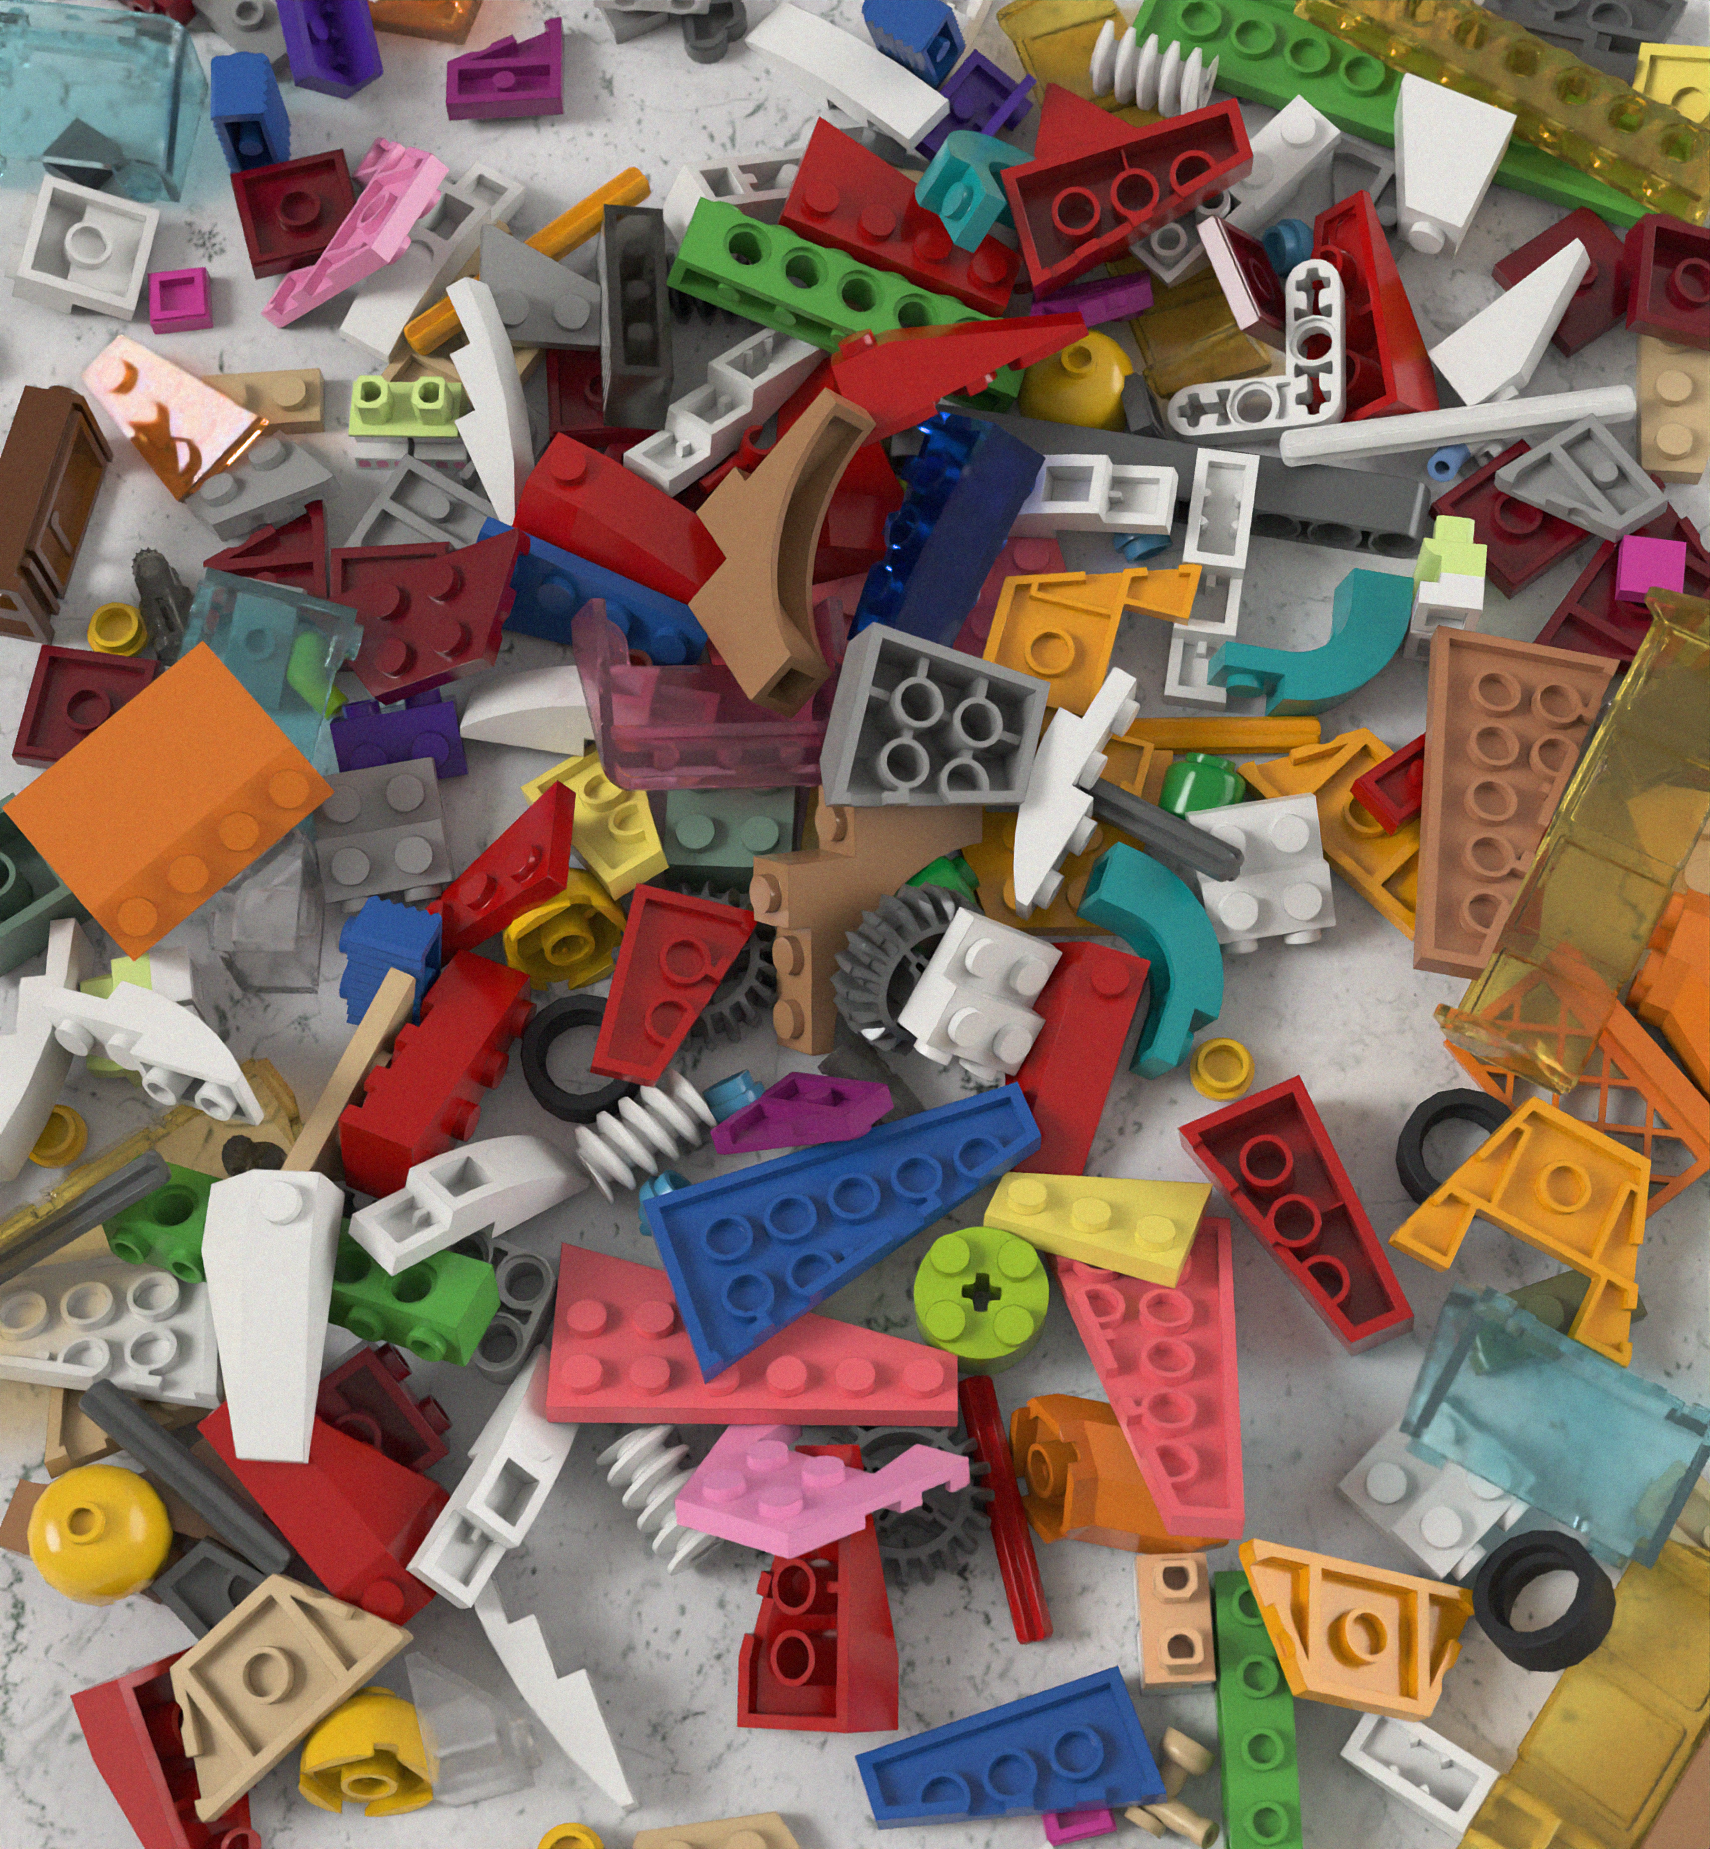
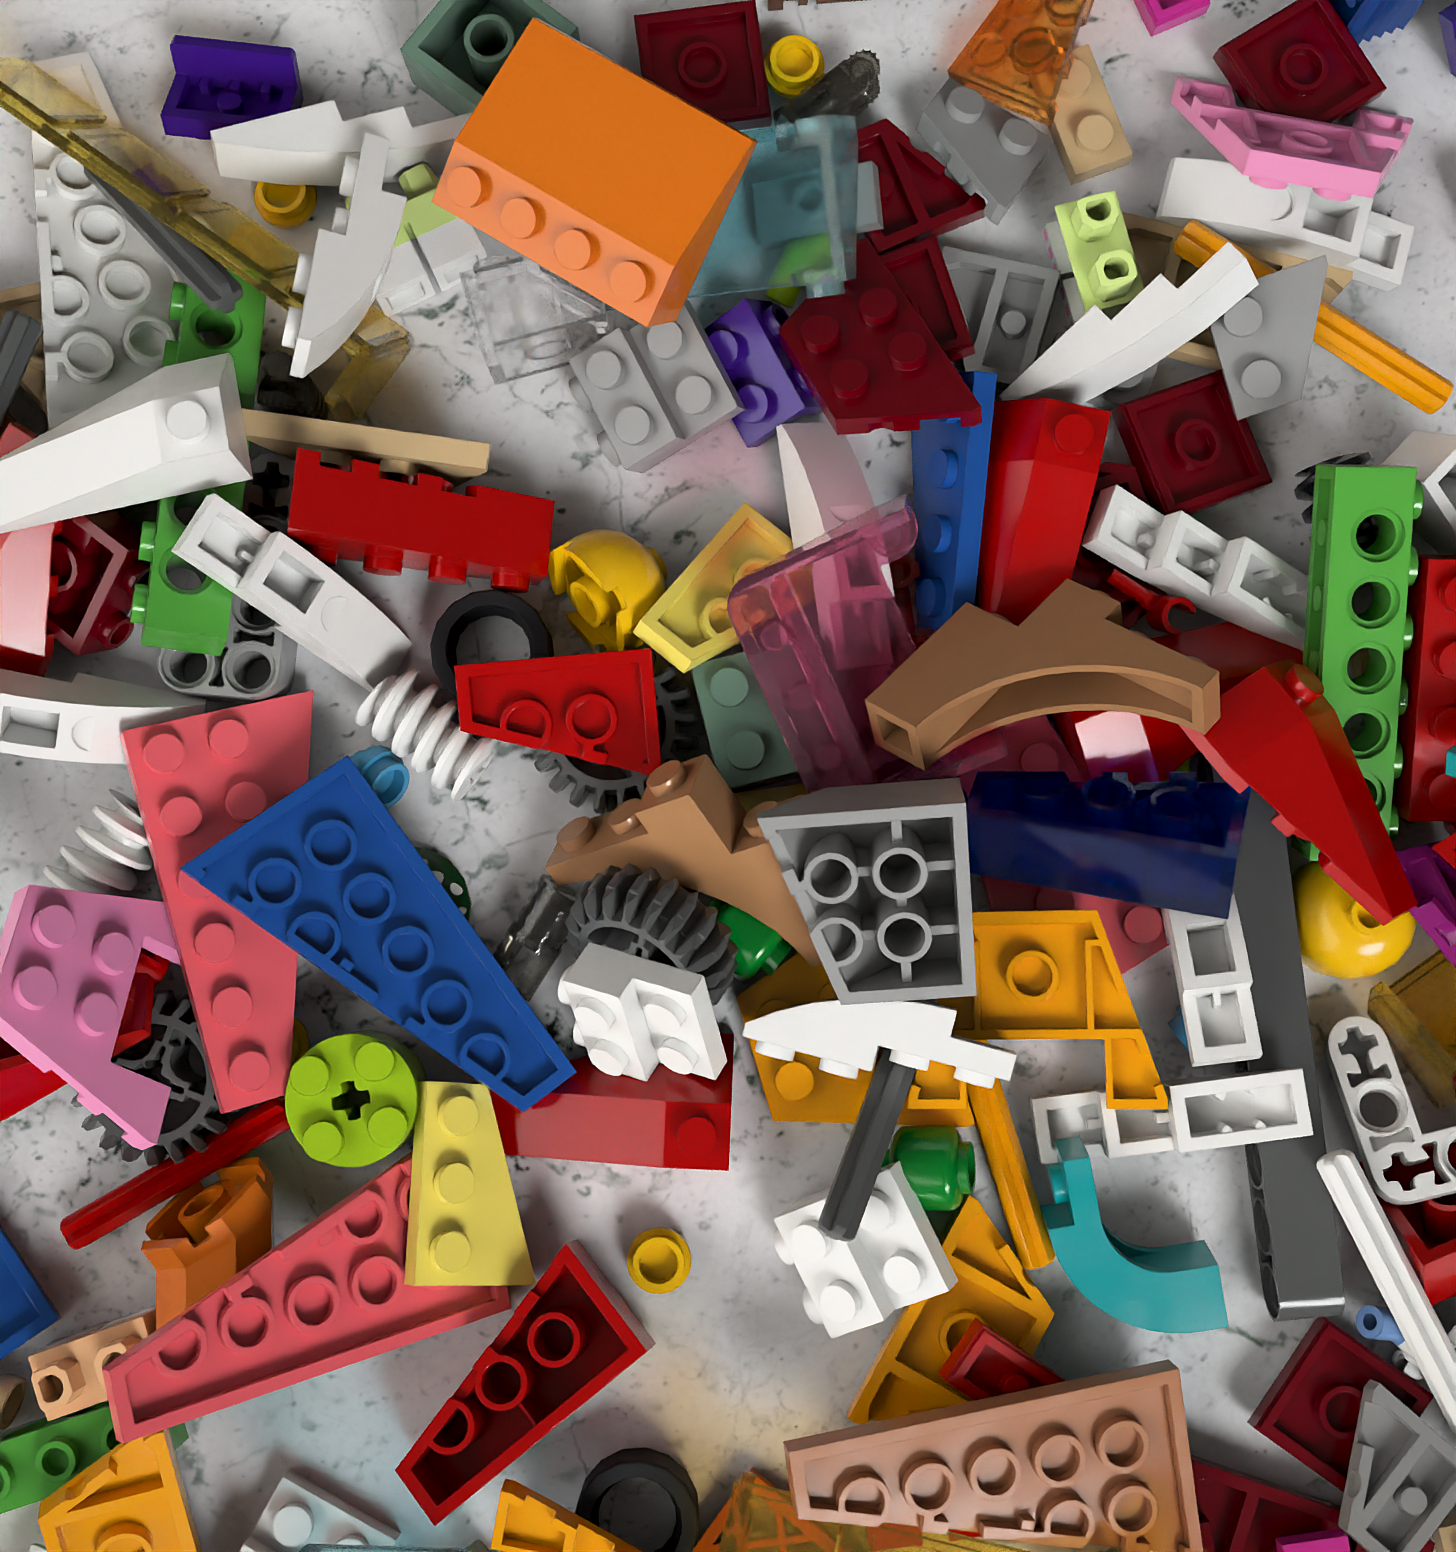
camera: 70 degrees right, 15 degrees up
blue brick [339,895,442,1026] -> none
red wing [425,780,576,969] -> none
clear smoke brick [595,204,674,430] -> none
dark azure plate [702,1069,766,1125] -> none
magenta wing [710,1071,894,1155] -> none
teal arch [1076,841,1224,1081] -> none
dark grey tile [1121,372,1168,440] -> none
hips [1402,515,1487,662] -> none

